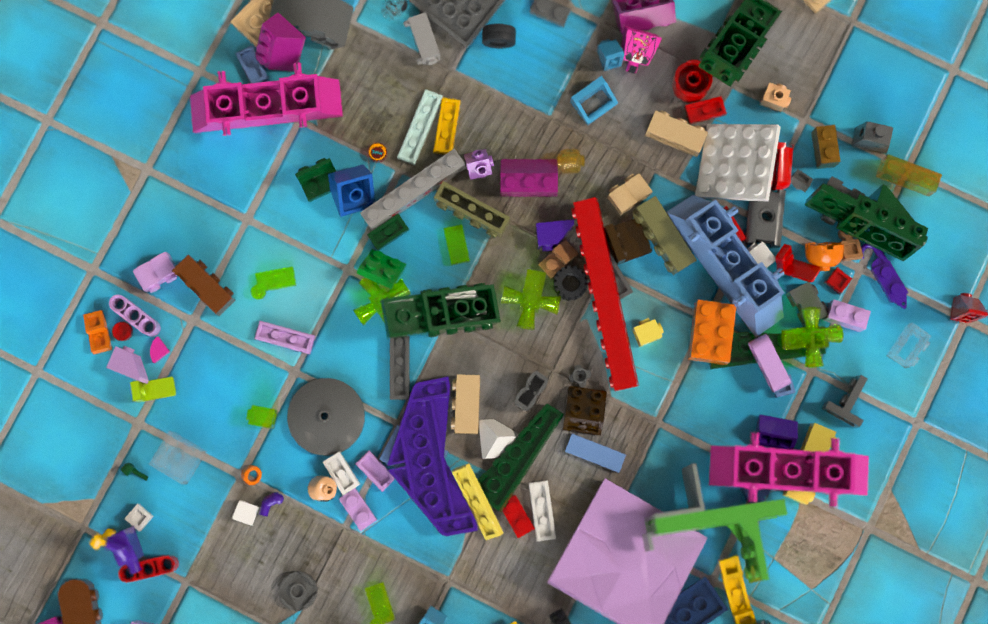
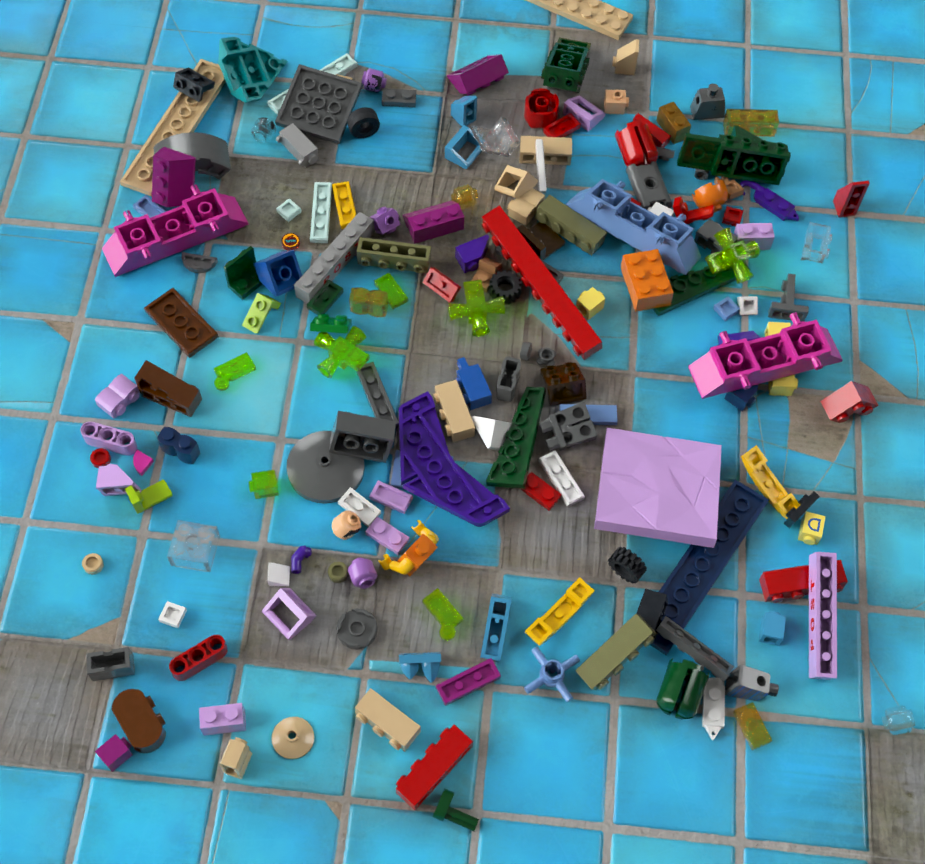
camera: 25 degrees left, 20 degrees down
orange slope [83,310,112,354] -> none
dark purple torso [89,525,144,574] -> none
dark green hand [120,463,148,481] -> none
orange piece [241,465,262,485] -> none
lavender tile [254,321,315,354] -> none
dark green wedge [381,283,501,339] -> none
light yellow tile [452,464,503,540] -> none
dark pink torso [621,26,662,74] -> none
bright green piece [642,463,788,583] -> none
white plate [695,124,781,201] -> none
lavender beam [748,334,791,392] -> none
none -> tan tile [82,553,104,575]
none -> dark grey brick [86,647,135,681]
none -> reddish brown tile [144,288,219,358]
none -> dark blue brick [157,427,200,464]
none -> flat silver tile [182,252,218,273]
none -> lime bracket [242,293,281,334]
none -> lavender tile [262,588,316,640]
none -> light aqua tile [276,199,302,222]
none -> olive tile [328,562,348,583]
none -> dark grey brick [329,411,396,463]
none -> medium lavender head [348,558,377,589]
none -> clear yellow brick [349,287,388,317]
none -> torso [378,520,439,577]
none -> plate [422,267,461,303]
none -> blue hinge [455,357,492,411]
none -> clear bracket [470,117,520,157]
none -> tan tile [494,165,539,198]
none -> dark grey tile [520,342,532,361]
none -> white tile [535,139,547,195]
none -> dark grey hips [539,402,598,451]
none -> lavender tile [563,95,606,132]
none -> tan slope [612,39,639,75]
none -> red piece [633,113,671,148]
none -> white slope [737,296,758,315]
none -> brick [820,381,879,423]

